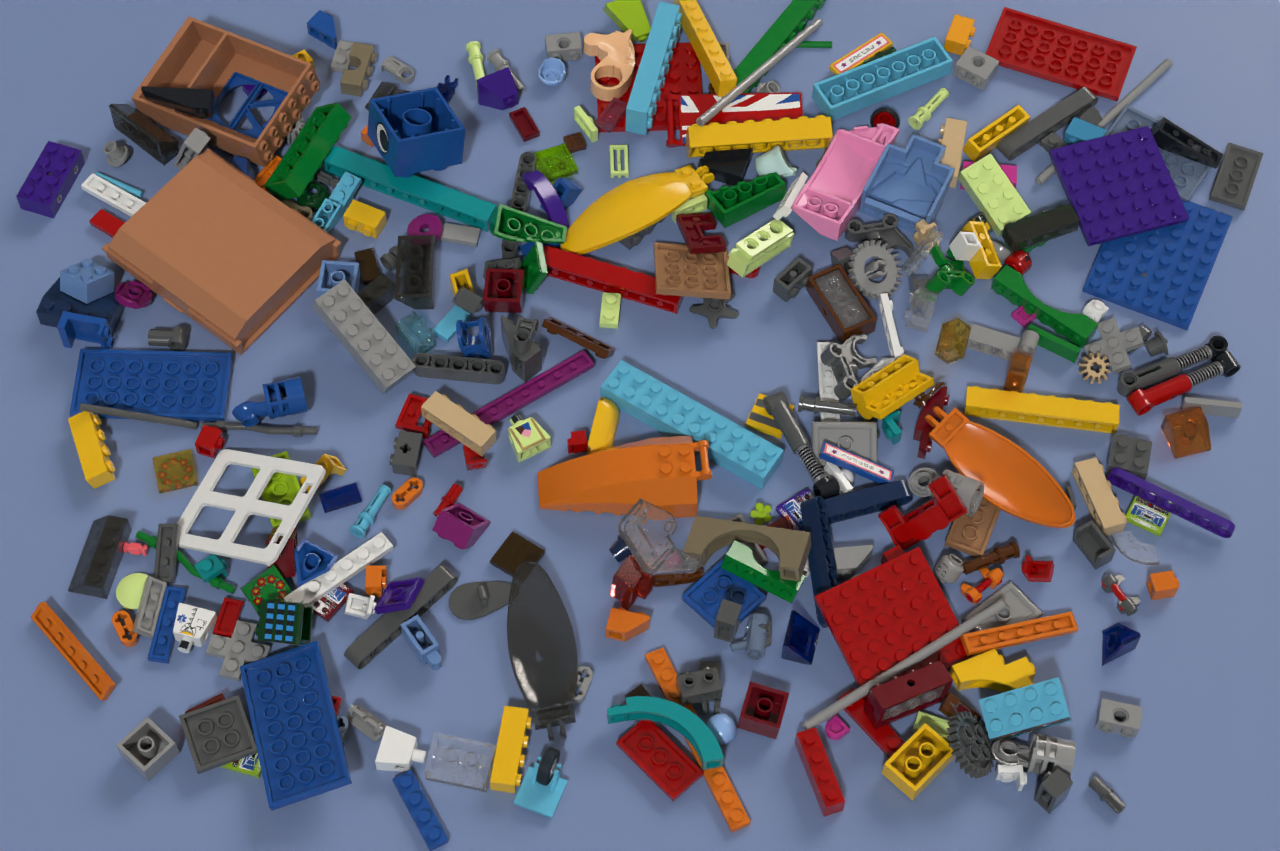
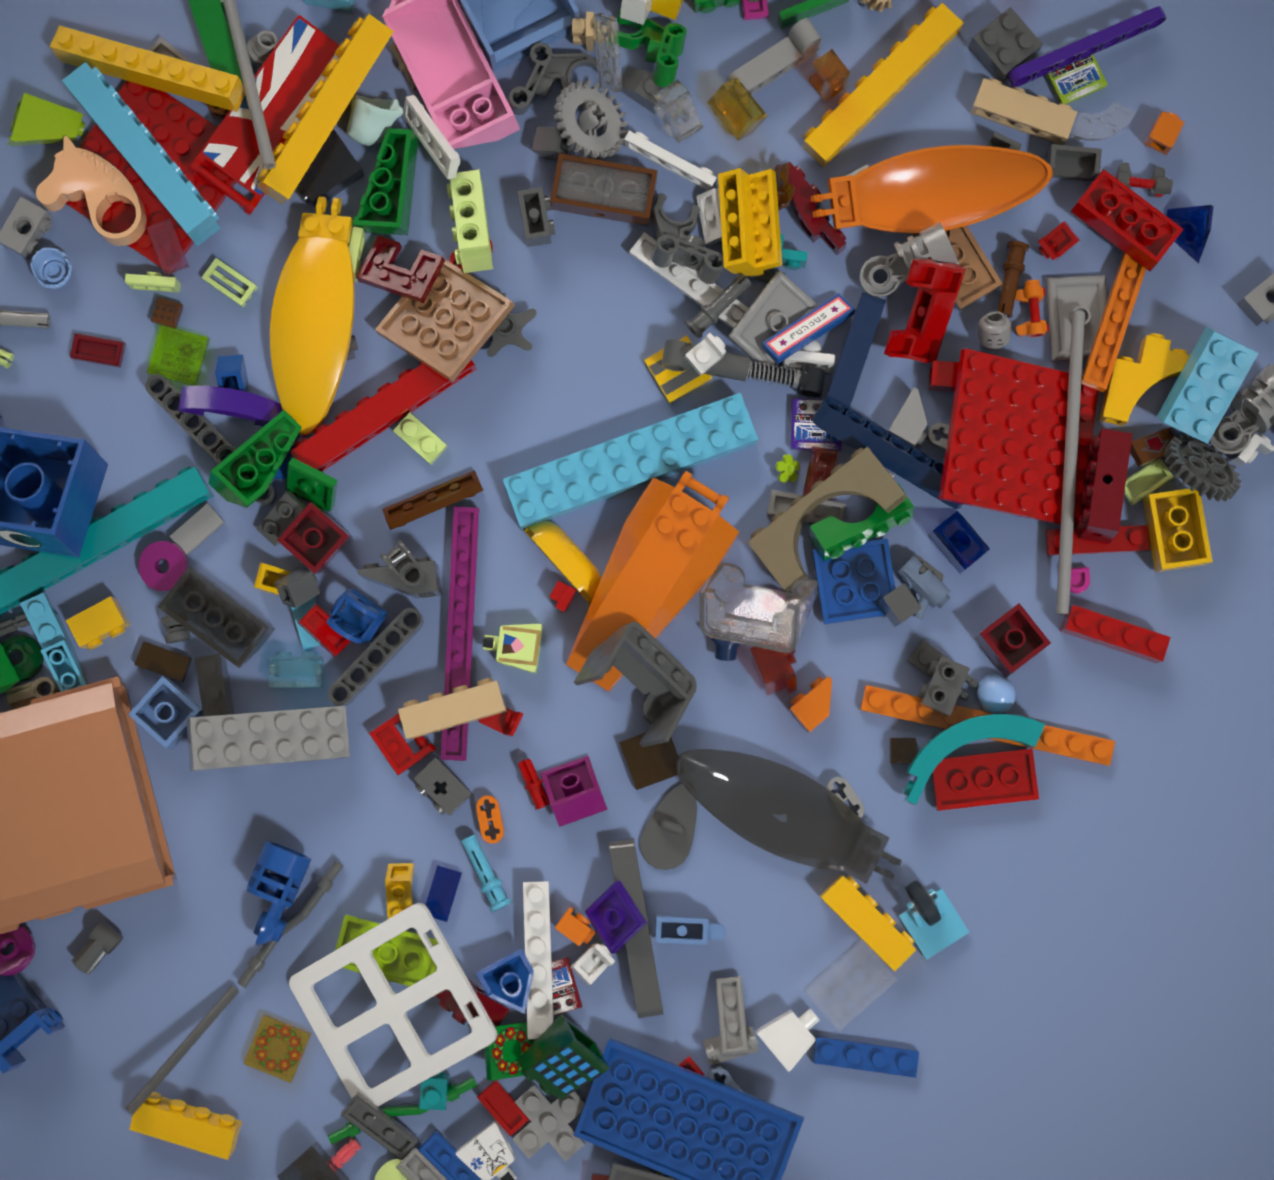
camera: 50 degrees left, 25 degrees up
blue plate [70,349,233,422] -> none
red brick [195,425,225,459] -> none
dark purple slope [476,67,519,110] -> none
none -> red tile [298,604,350,658]
none -> dark grey windscreen [574,622,697,747]
none -> white bracket [684,333,726,376]
none -> light grey tile [716,976,749,1057]
none -> red slope [1070,169,1183,271]

